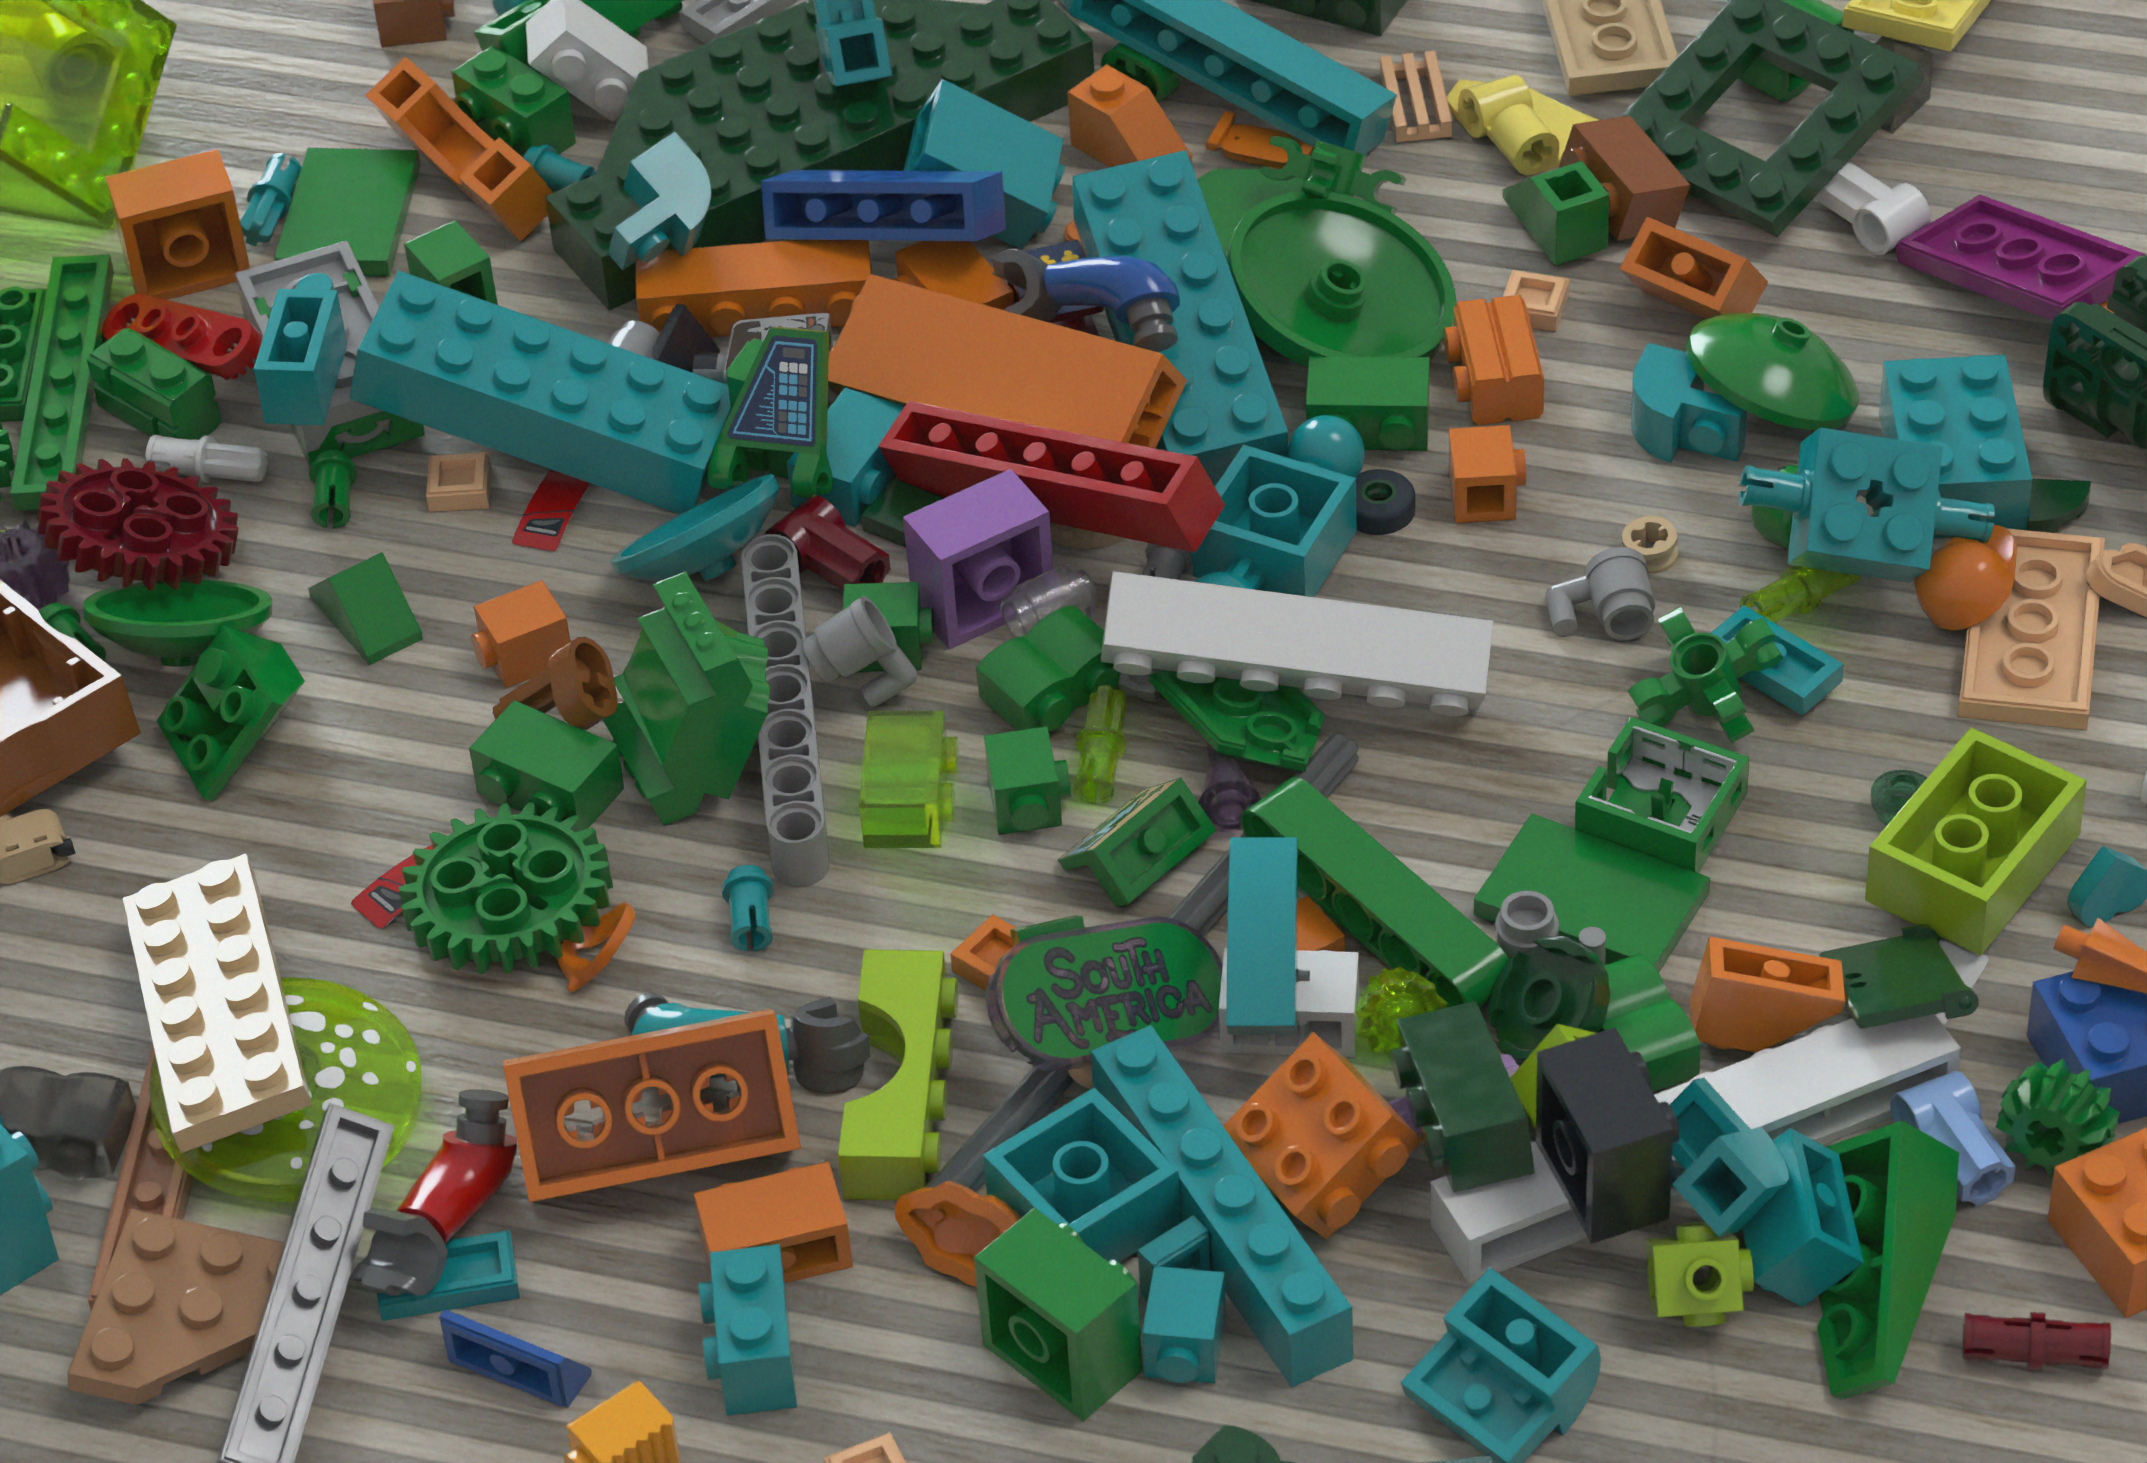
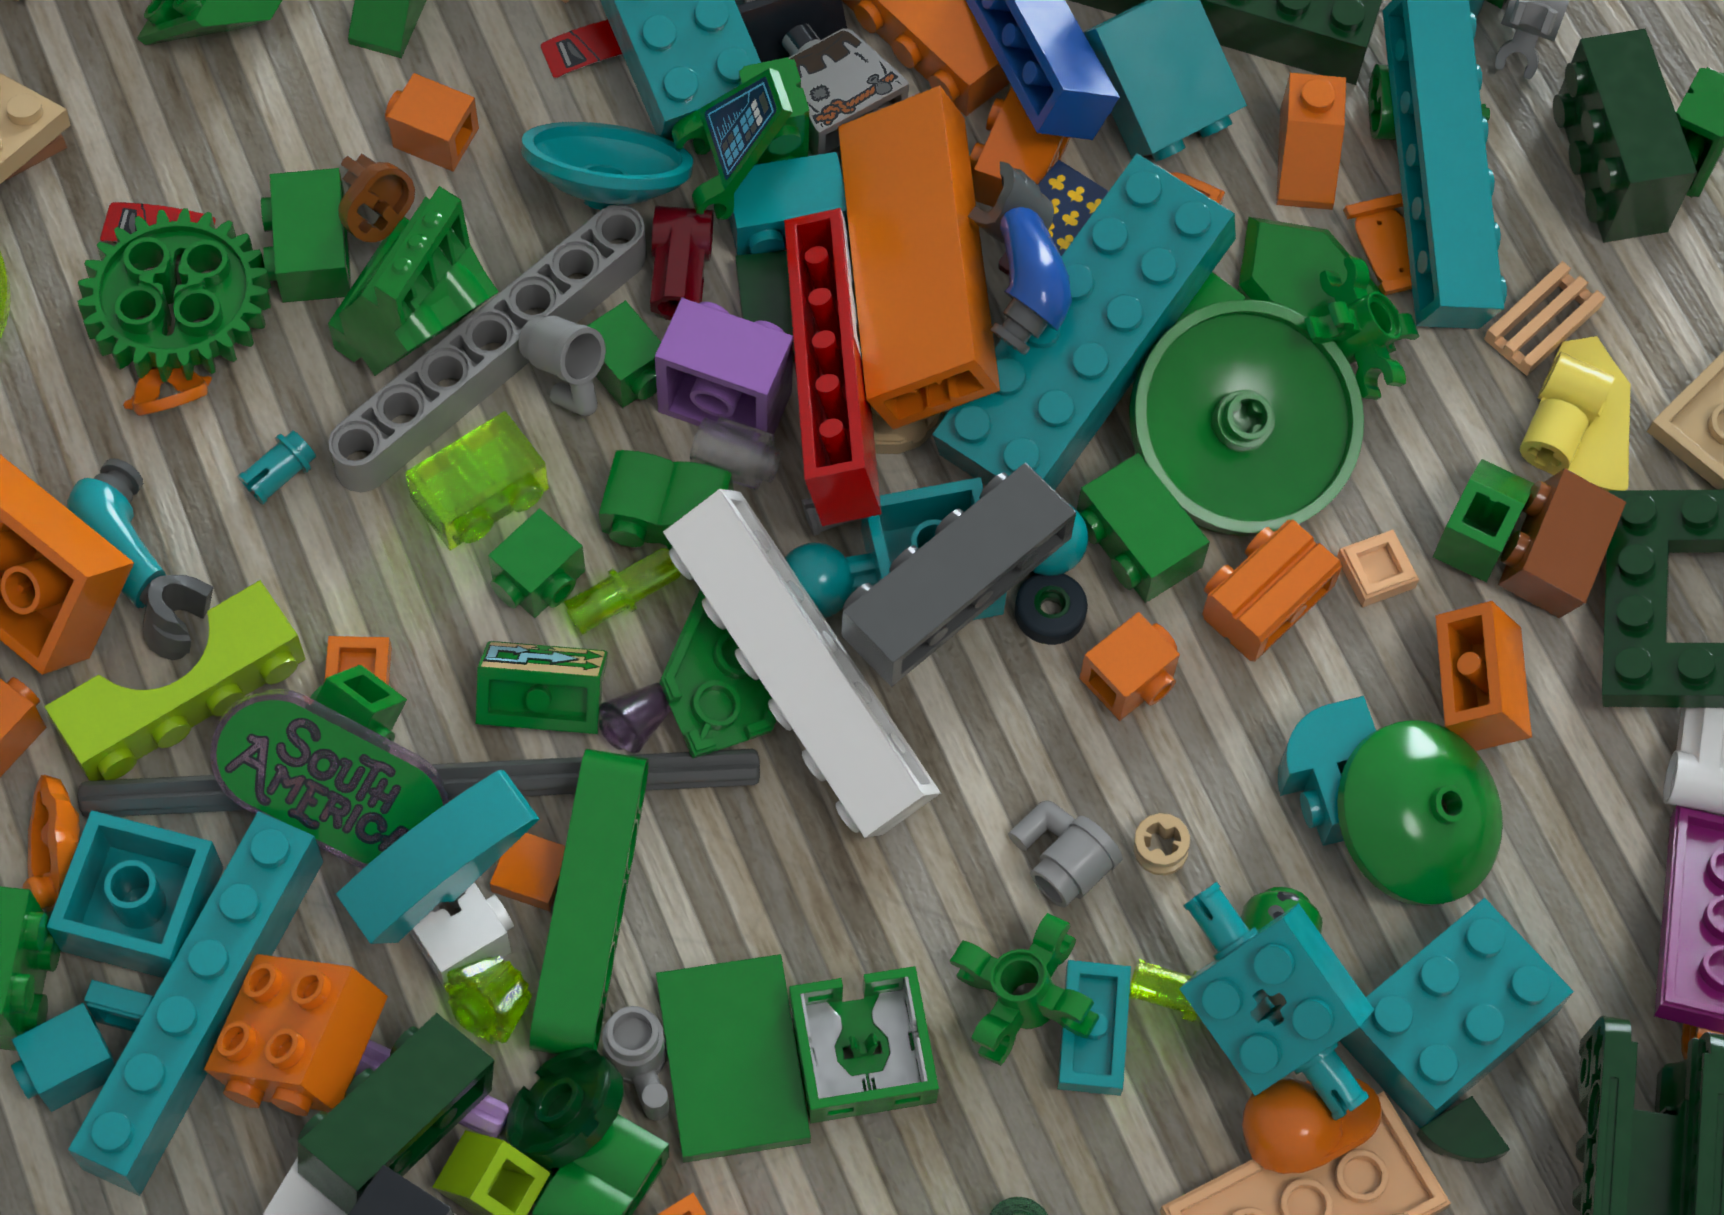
camera: 45 degrees right, 20 degrees up
none -> dark grey brick [842,462,1076,687]

